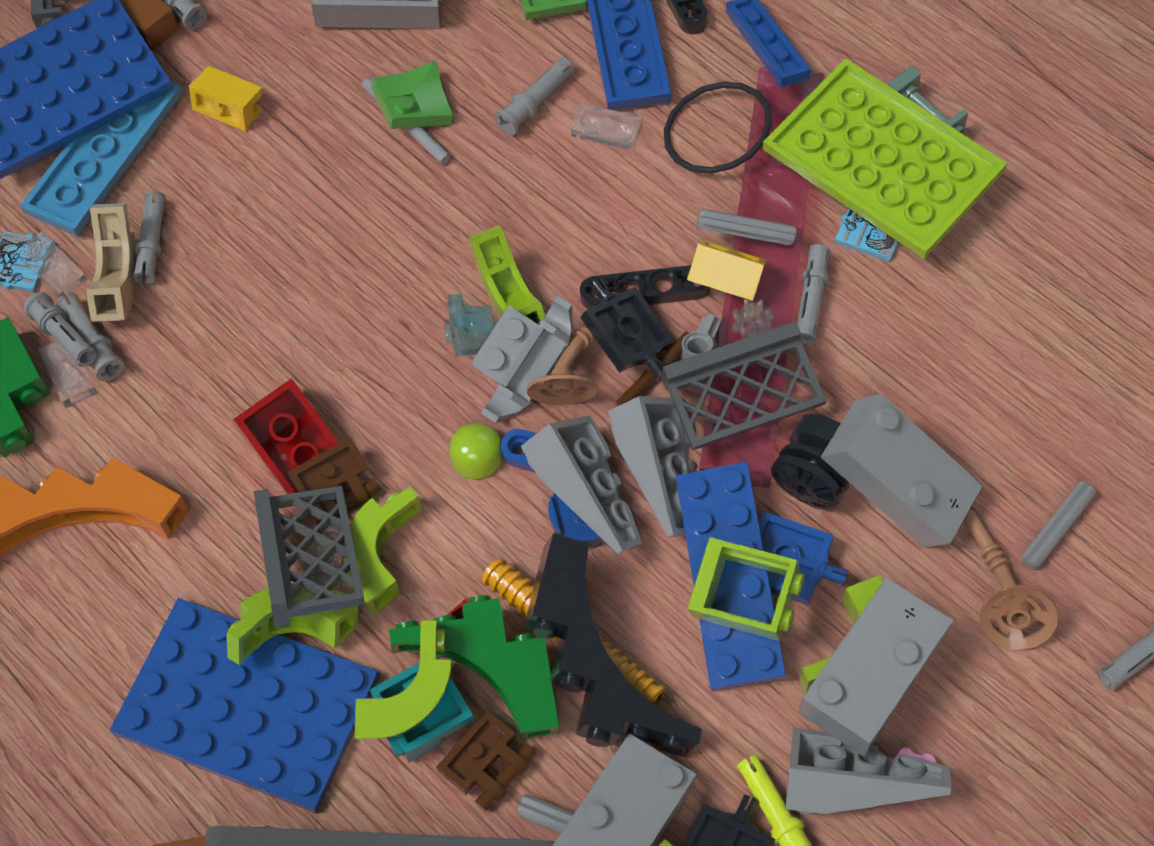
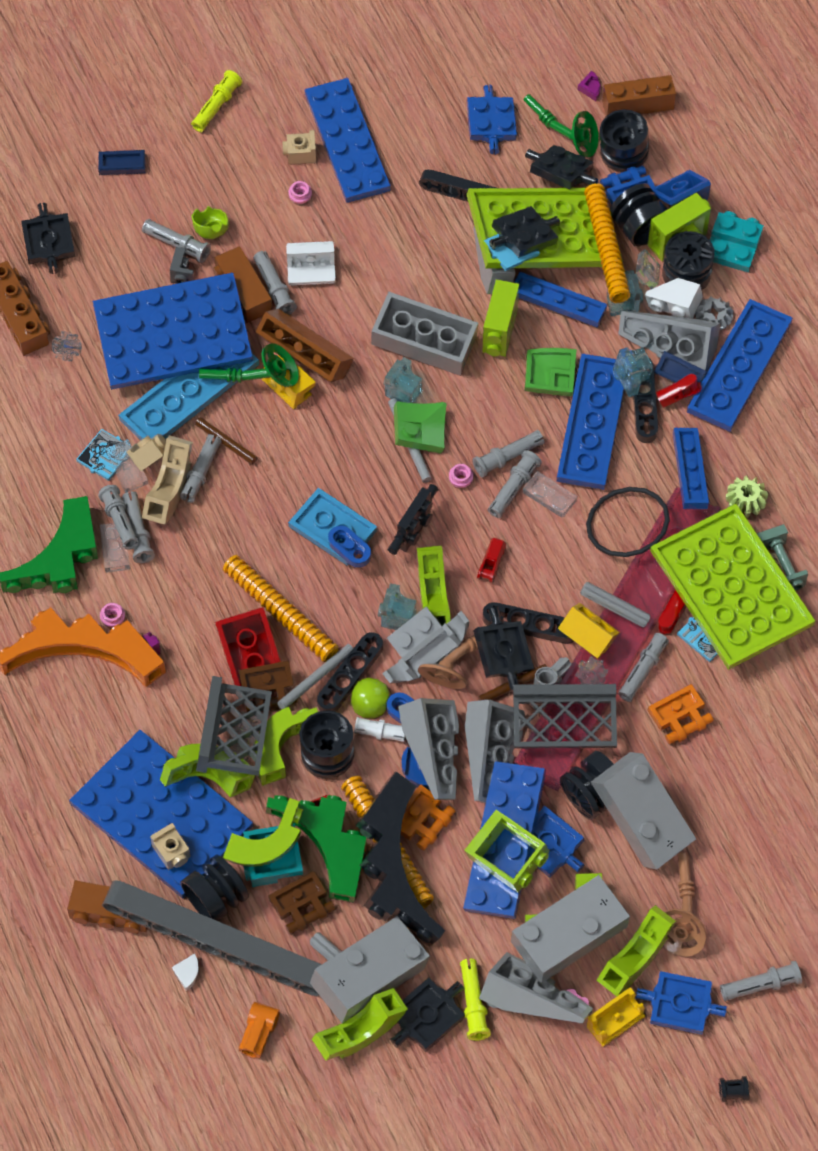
camera: 15 degrees right, 0 degrees up
light grey axle [1021,481,1096,570] -> none
none -> bright pink plate [100,603,125,627]
none -> tan brick [127,434,166,471]
none -> magenta tile [142,632,161,655]
none -> tan brick [150,823,191,870]
none -> black wheel [180,854,249,921]
none -> reddish brown bar [195,417,257,464]
none -> green dish [199,343,299,387]
none -> light orange piece [223,555,338,662]
none -> dark orange brick [256,309,354,382]
none -> light grey bar [278,644,353,709]
none -> dark azure plate [288,488,377,566]
none -> black wheel [299,710,354,779]
none -> black beam [317,632,383,712]
none -> blue plate [328,526,371,568]
none -> white pin [354,717,406,742]
none -> clear light blue brick [383,357,422,403]
none -> black plate [388,484,438,555]
none -> orange plate [401,784,456,851]
none -> bright pink plate [449,464,473,488]
none -> red bar [477,538,507,583]
none -> light grey pin [487,450,542,518]
none -> yellow hinge [587,987,645,1047]
none -> lime arch [596,905,676,996]
none -> blue plate [636,971,727,1035]
none -> orange plate [647,684,714,744]
none -> red bar [658,590,686,635]
none -> yellowish green gear [726,475,768,518]

